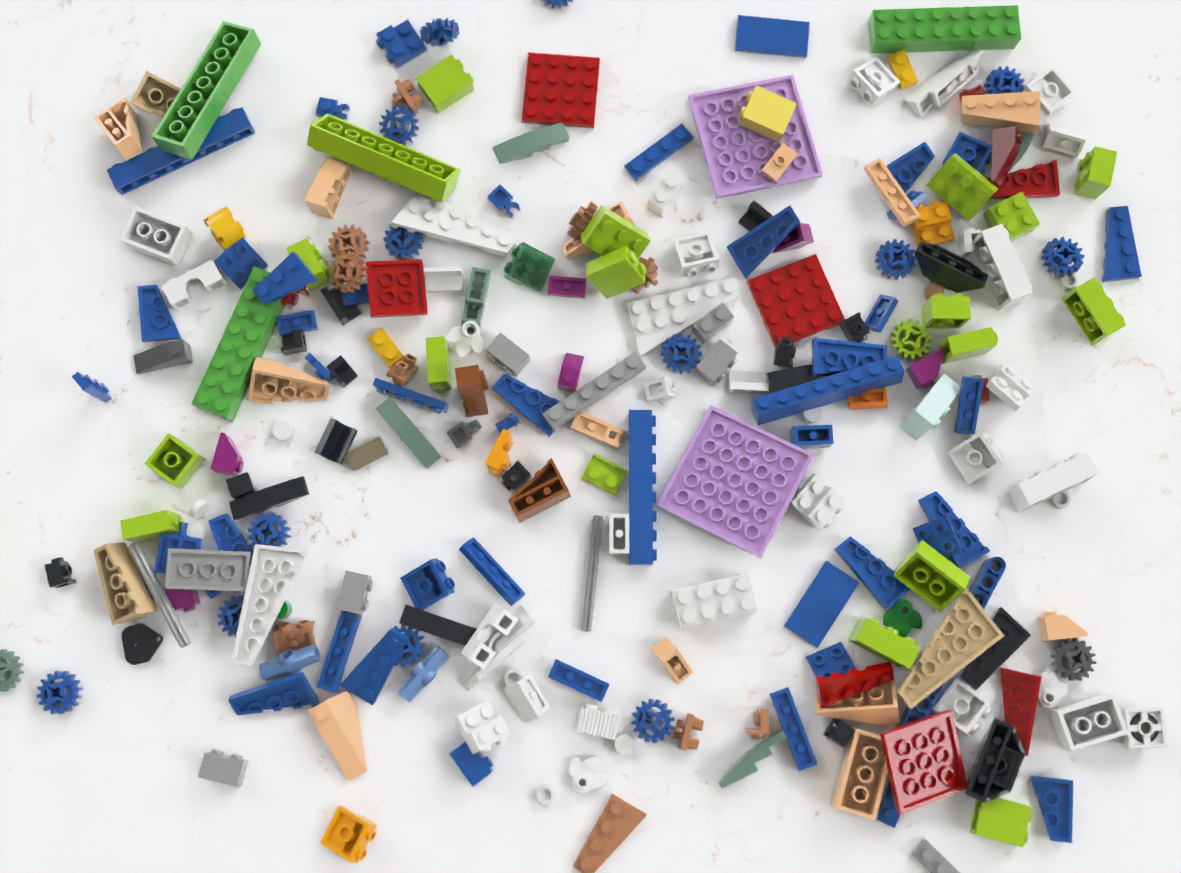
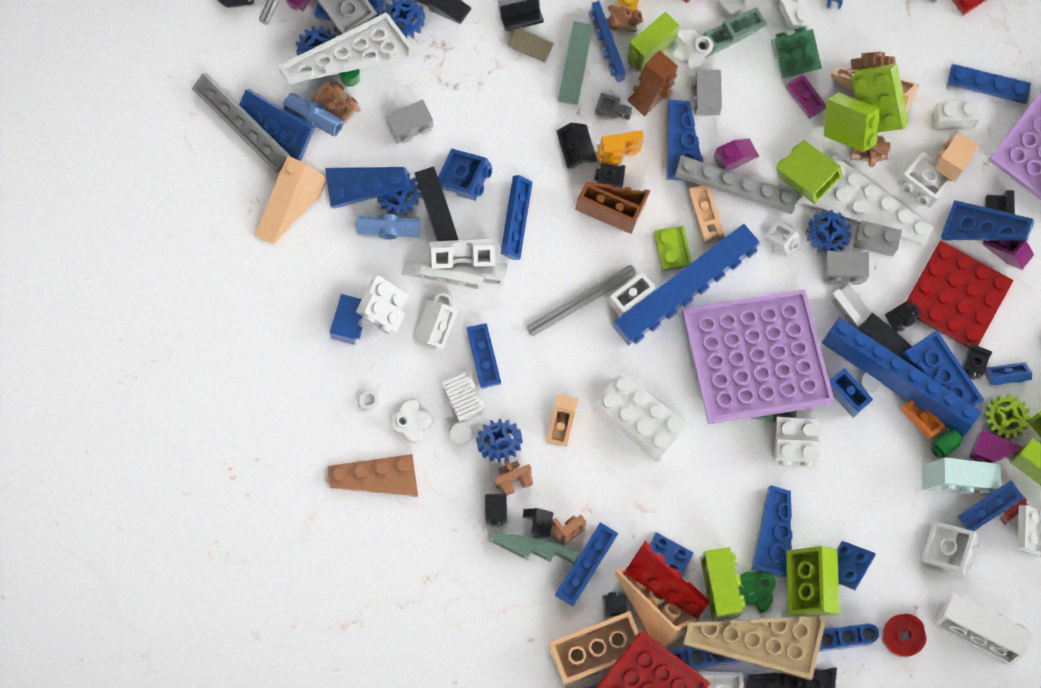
camera: 45 degrees right, 5 degrees down
light grey brick [198,749,249,786] -> none
blue plate [317,611,362,693] -> none
light orange plate [320,805,377,863] -> none
blue pin [495,413,520,434] -> none
blue tile [784,560,860,648] -> none
blue wing [918,491,990,568] -> none
white tile [1050,491,1071,509] -> none
none -> light grey plate [192,73,291,172]
none -> black brick [485,494,507,527]
none -> black panel [522,508,554,539]
none -> black panel [556,122,597,169]
none -> lime brick [776,140,843,204]
none -> red plate [882,614,927,658]
none -> green brick [931,428,963,458]
none -> light nougat brick [934,132,979,182]

